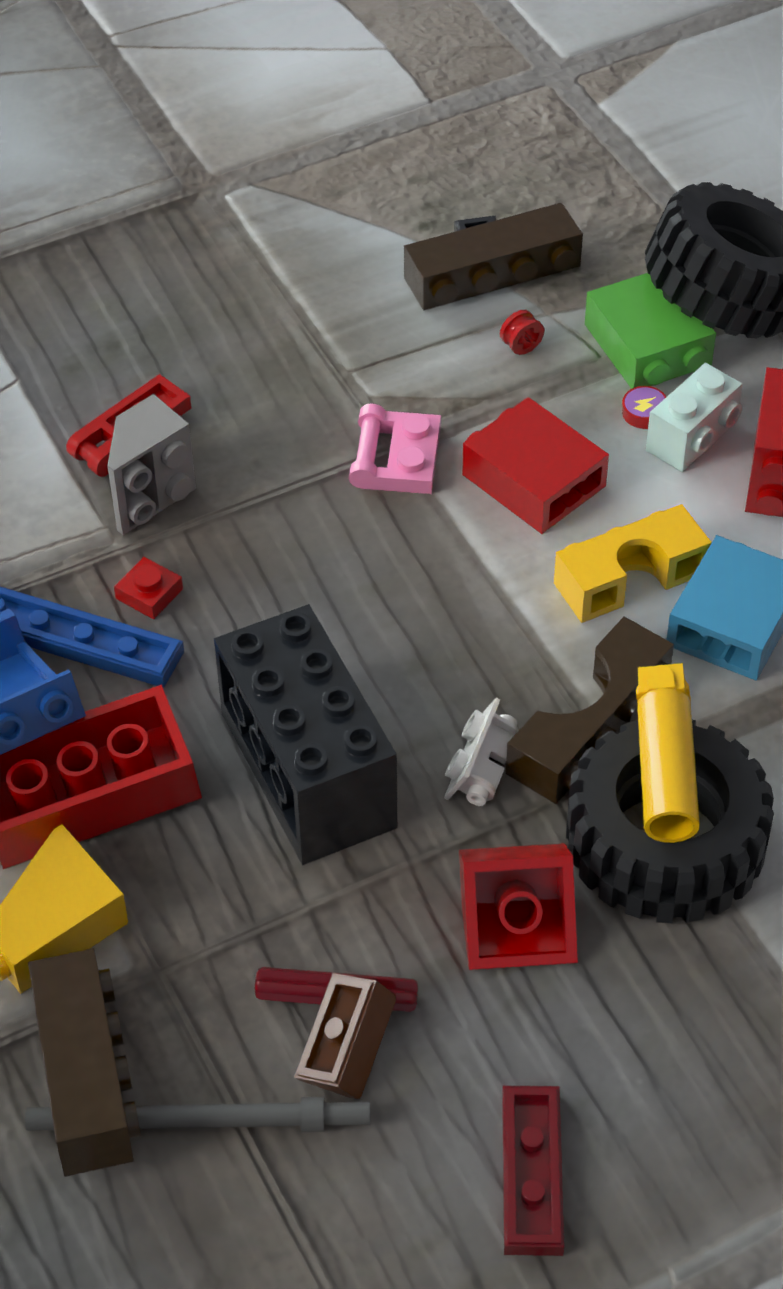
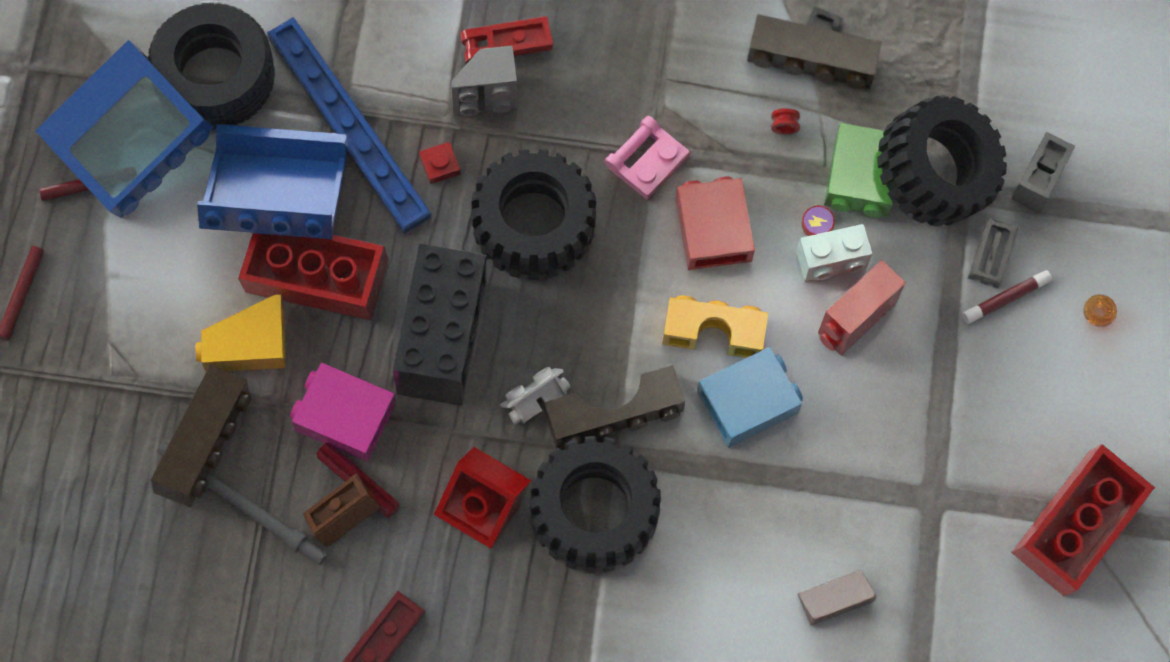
camera: 30 degrees right, 20 degrees up
yellow piece [636,663,700,843] -> none
none -> dark pink brick [290,363,396,462]
none -> black tyre [471,149,597,280]

